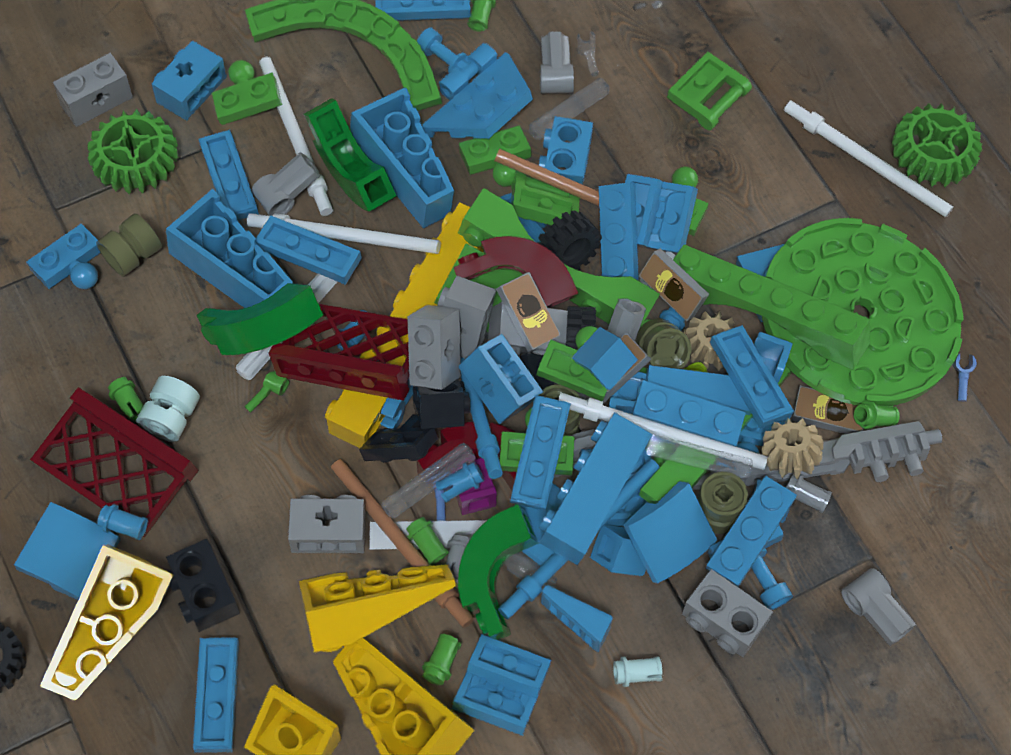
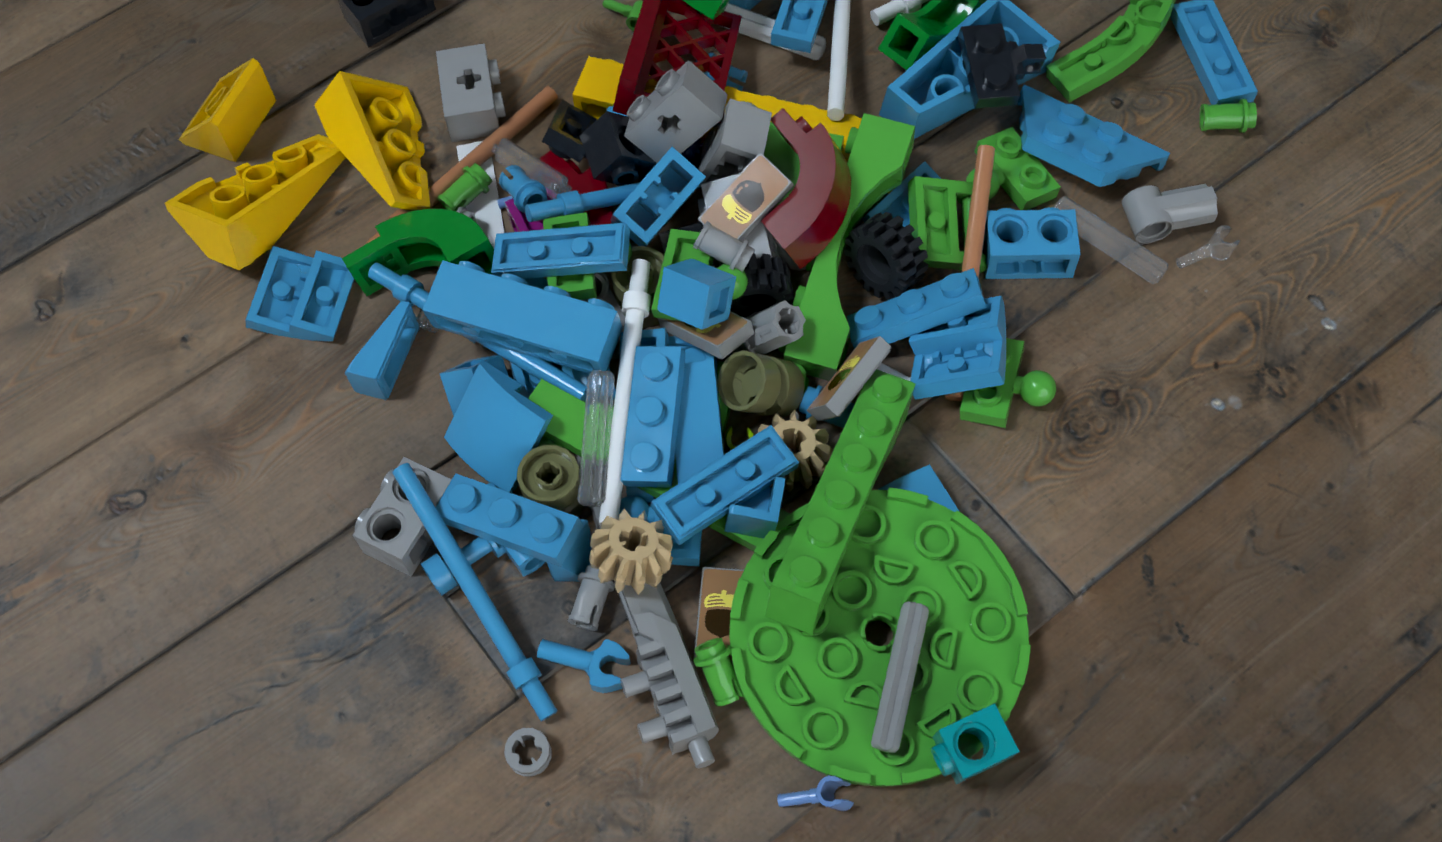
camera: 85 degrees right, 0 degrees up
dark azure tile [193,638,239,753] -> none
dark azure bar [417,28,497,100] -> none
bright green pin [422,634,461,685] -> none
light aqua pin [613,657,662,687] -> none
bright green plate [667,52,752,130] -> none
white bar [784,101,953,218] -> none
light grey piece [841,568,916,646] -> none
bright green gear [892,103,982,187] -> none
none -> dark azure bar [392,463,558,722]
none -> light grey bush [504,728,552,776]
none -> dark azure bar [537,639,631,693]
none -> light grey pin [693,221,755,272]
none -> light grey axle [871,602,929,753]
none -> teal brick [931,703,1020,785]
none -> black hinge [957,23,1046,109]

